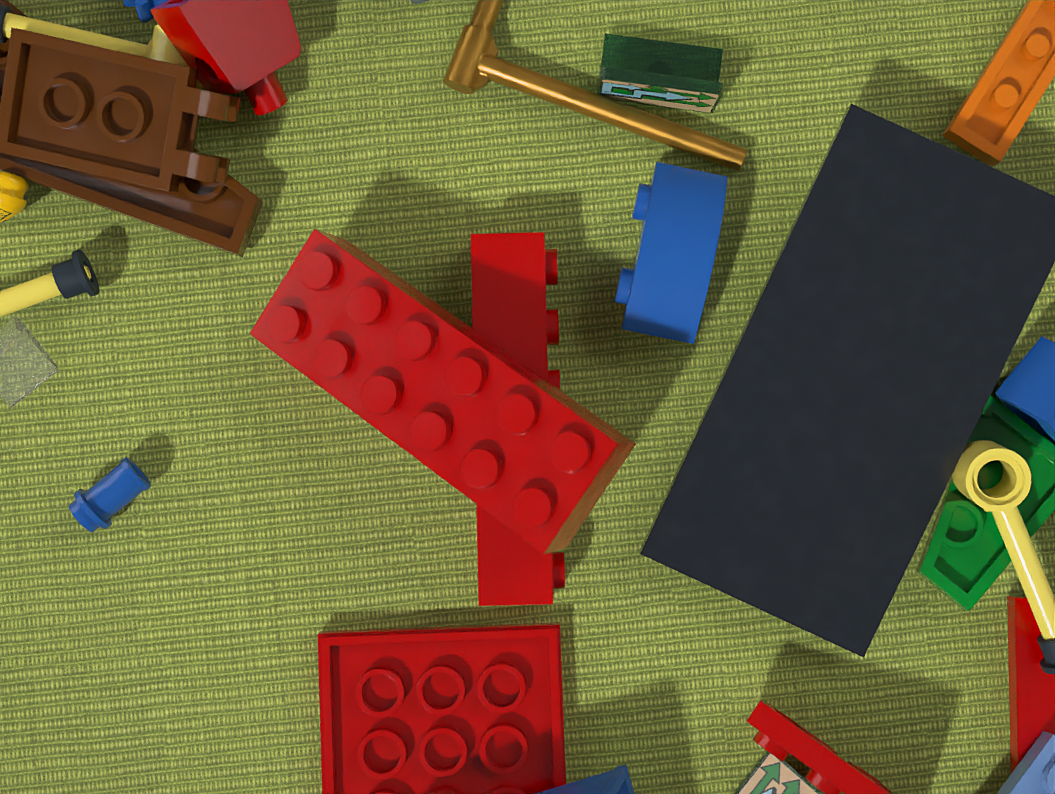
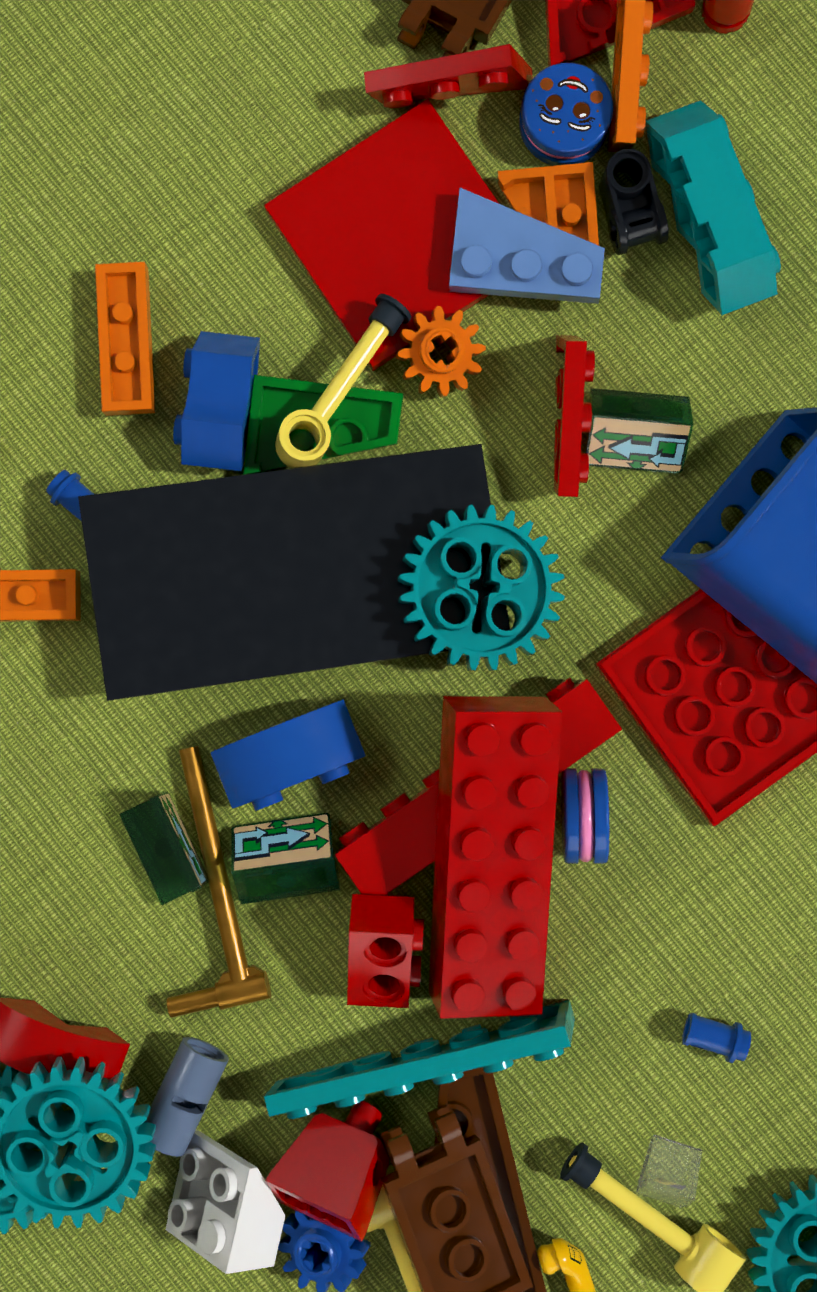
camera: 125 degrees left, 0 degrees up
none -> panel [231,813,340,904]
none -> teal wing [264,999,575,1119]
none -> red brick [347,894,424,1008]
none -> orange gear [396,306,486,398]
none -> teal gear [398,505,565,671]
none -> blue head [561,768,610,864]

